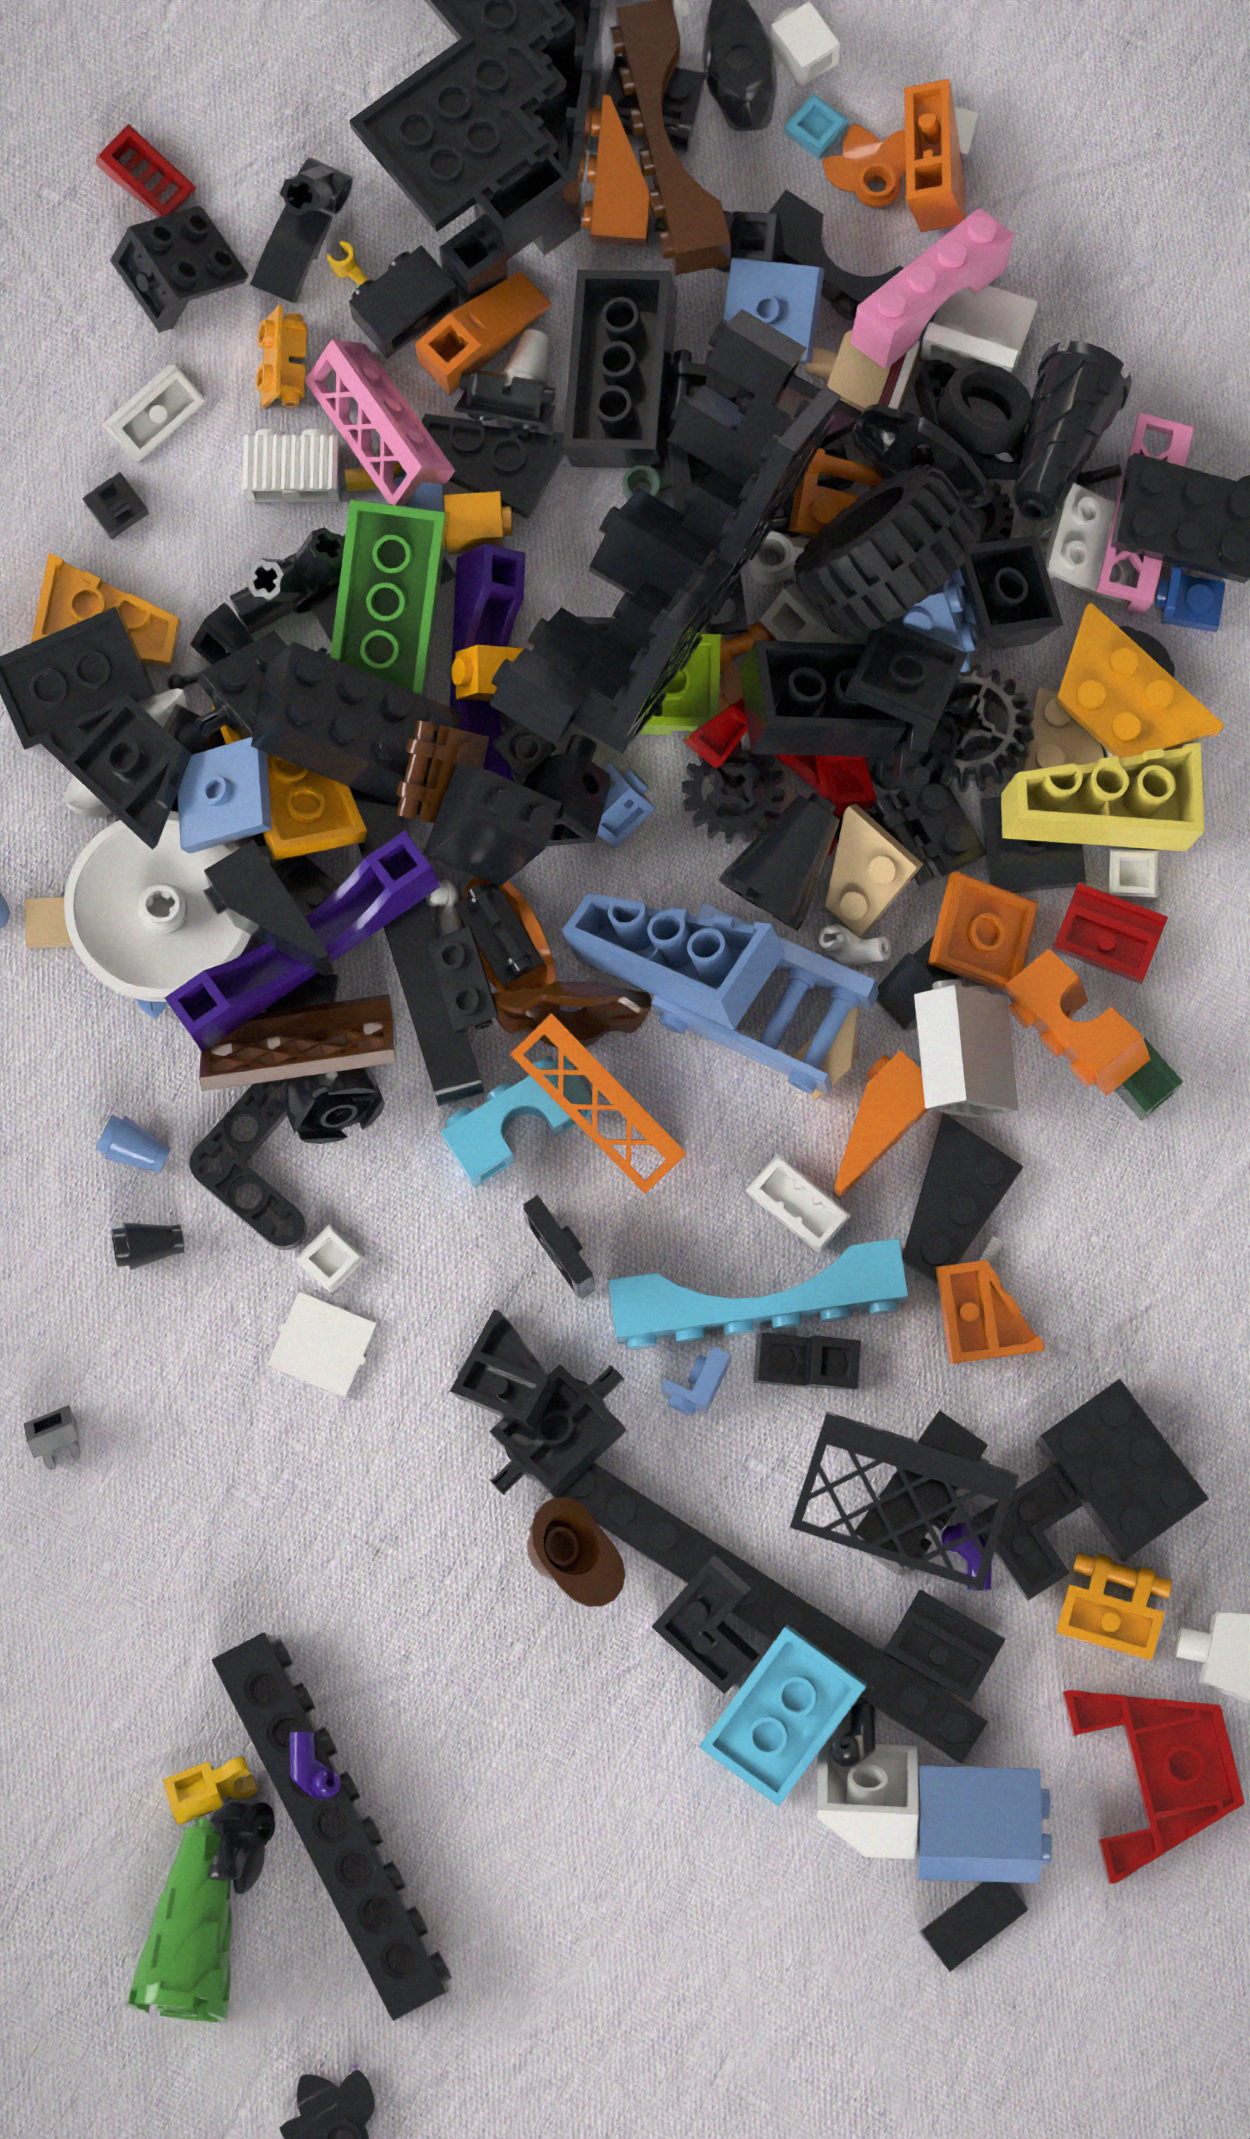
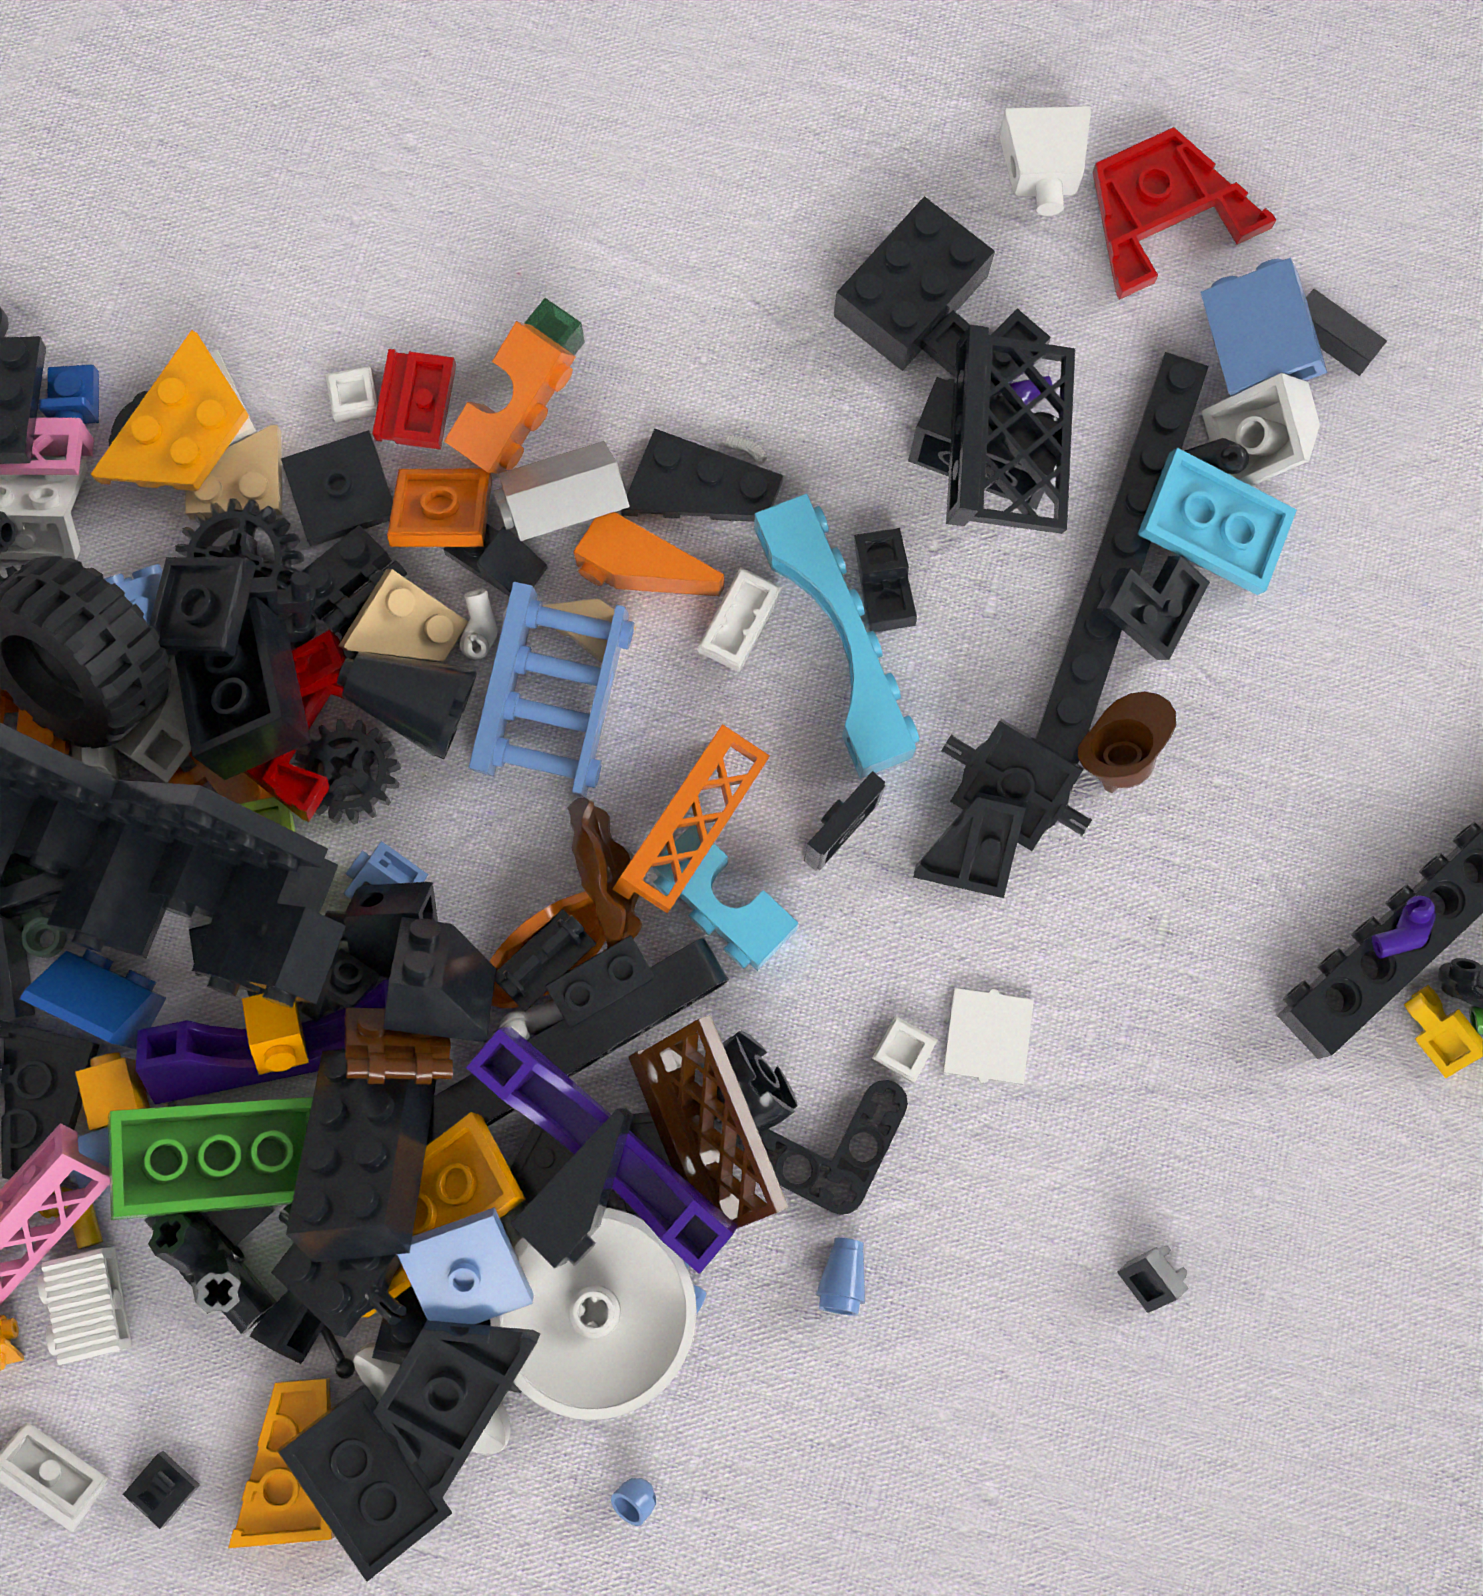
camera: 110 degrees left, 0 degrees up
tan tile [25,897,73,949] -> none
black cone [112,1222,184,1270] -> none
medium blue wedge [562,893,785,1030] -> none
medium blue bracket [661,1346,731,1416] -> none
black plate [884,1589,1006,1703] -> none
orange wing [935,1260,1045,1364] -> none
black slope [960,536,1063,650] -> none
light yellow wedge [1001,742,1205,851] -> none
light orange plate [1055,1552,1173,1661] -> none
none -> blue slope [20,949,166,1050]

